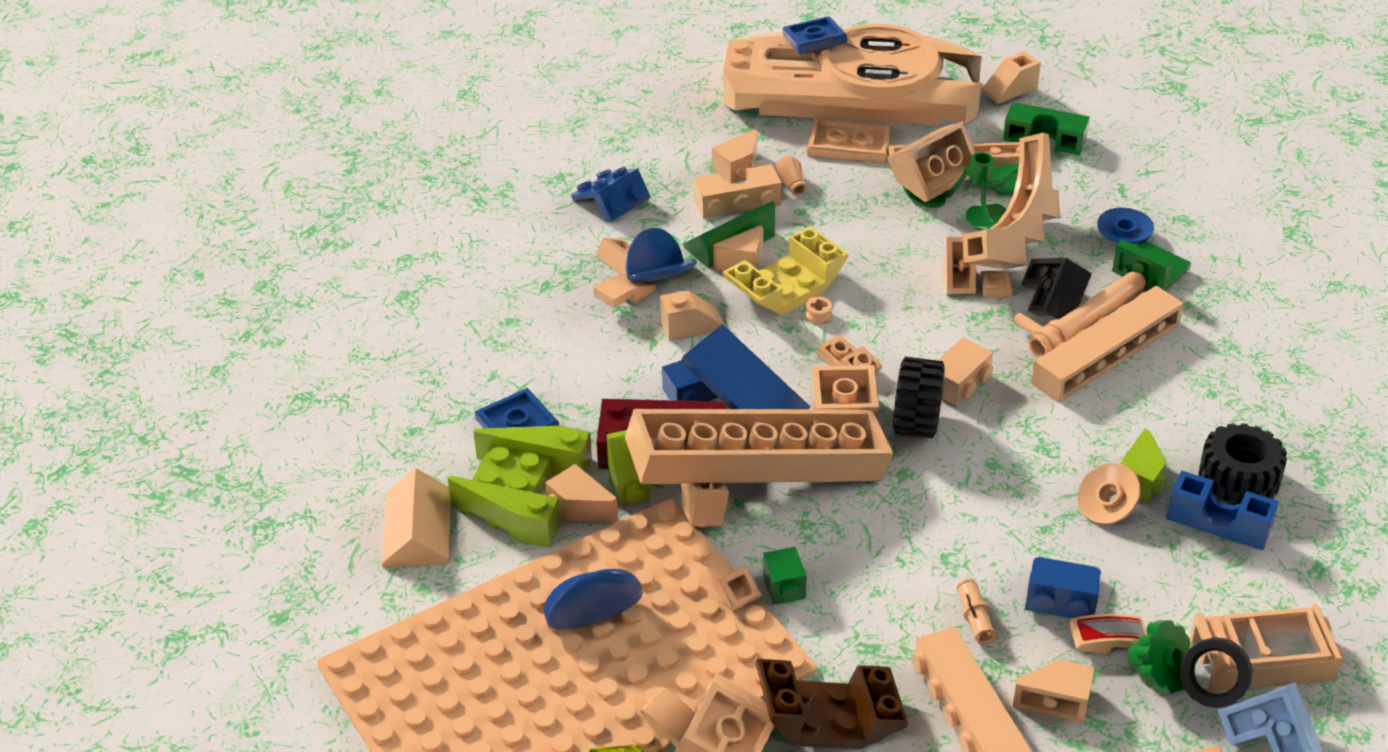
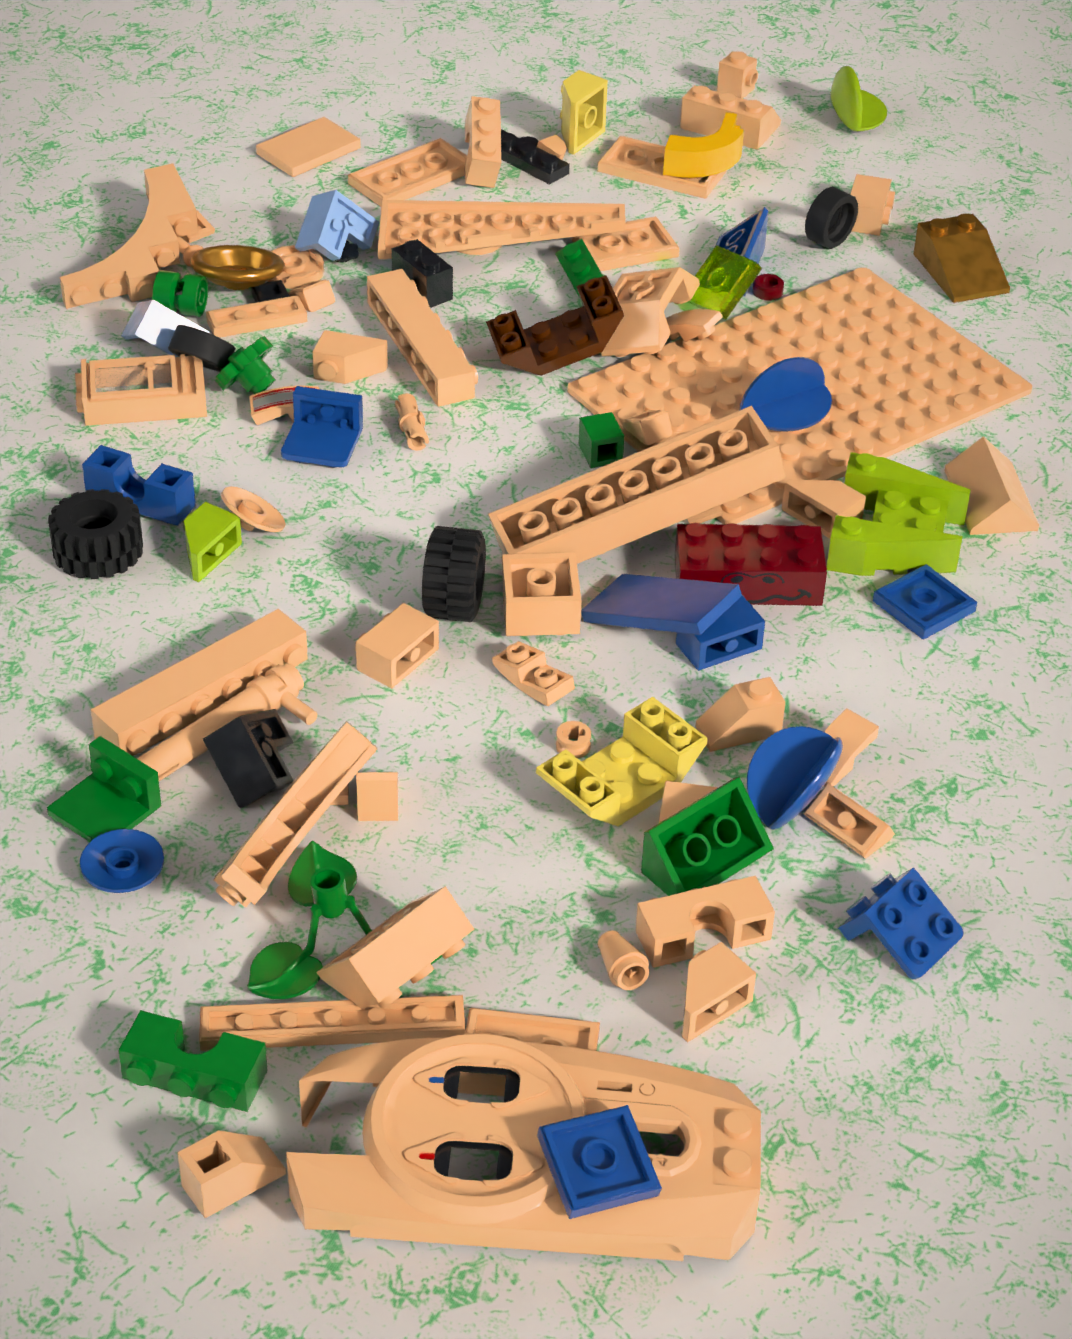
camera: 175 degrees right, 0 degrees up
lime slope [607,430,650,506] -> none

